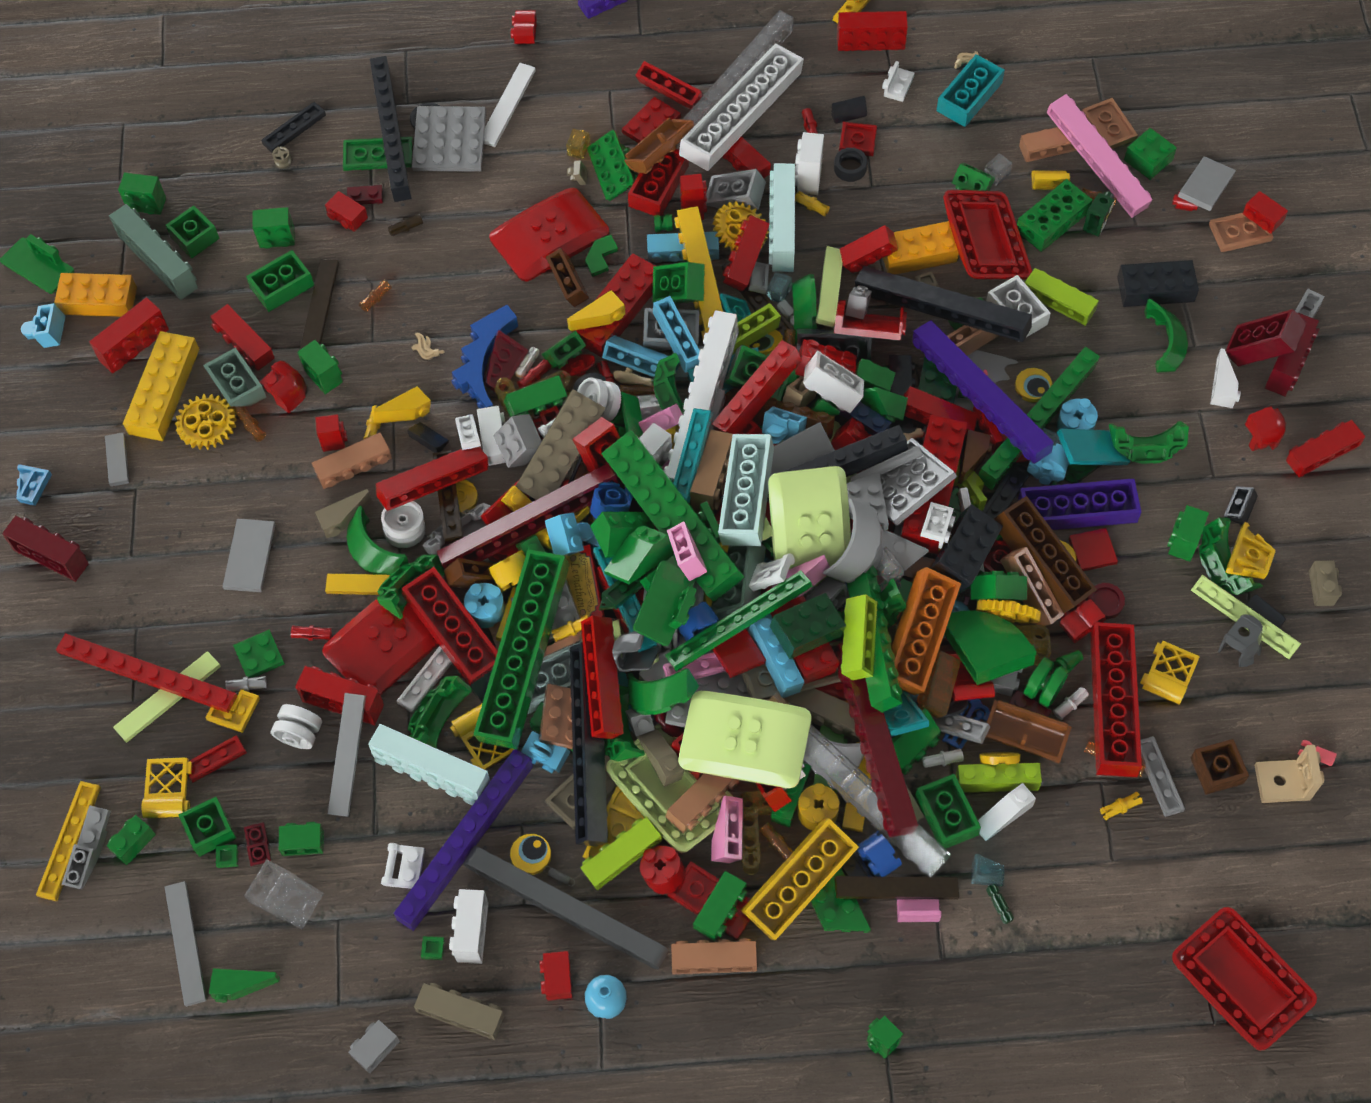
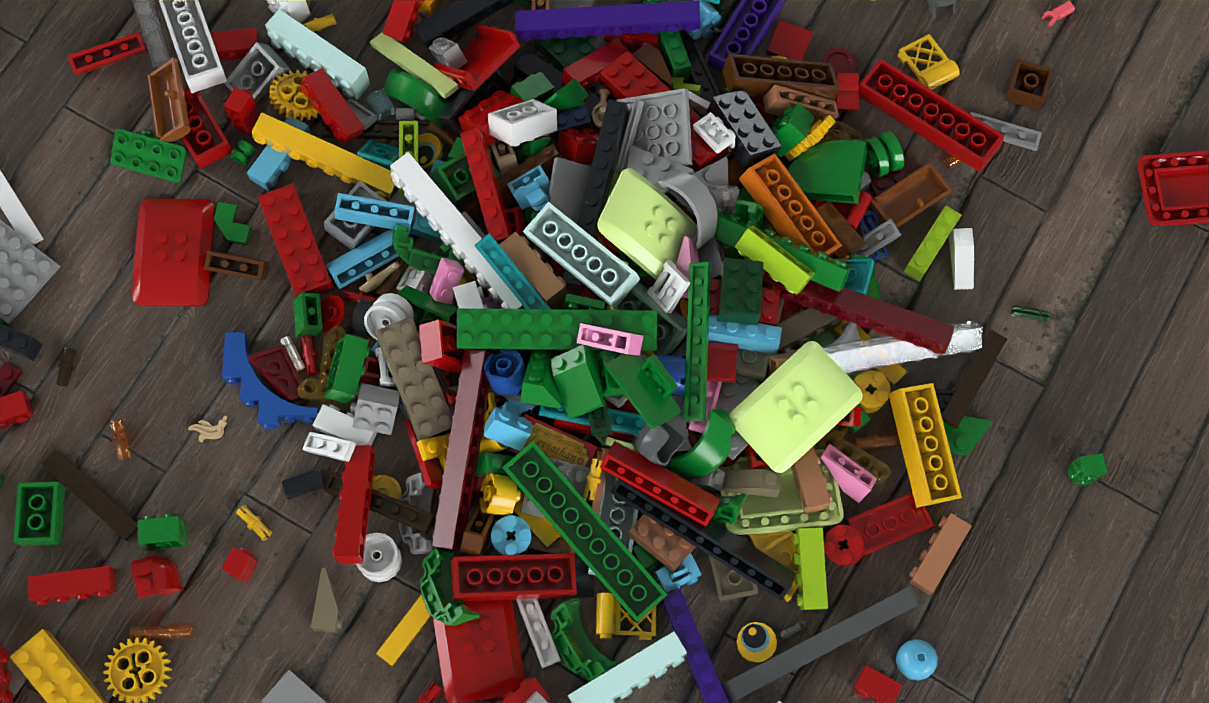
camera: 60 degrees left, 10 degrees up
sand green slope [203,347,266,406] -> none
nougat brick [312,432,392,489] -> none
green windscreen [346,505,409,575] -> none
yellow slope [371,386,431,424] -> none
clear yellow brick [566,129,590,159] -> none
dark tan tile [567,160,588,185] -> none
yellow slope [567,290,625,331] -> none
red plate [622,96,681,143] -> none
green brick [652,262,705,304] -> none
green brick [693,871,748,941] -> none
blue brick [857,831,902,877] -> none
bright pink panel [897,899,941,922] -> none
green brick [915,774,981,851] -> none
white axle [922,749,964,768] -> none
clear light blue slope [971,854,1004,886] -> none
yellow tile [980,752,1020,765] -> none
white axle [1053,687,1089,720] -> none
green cone [1054,650,1084,673] -> none
yellow pin [1100,791,1143,820] -> none
tan bracket [1254,745,1324,803] -> none

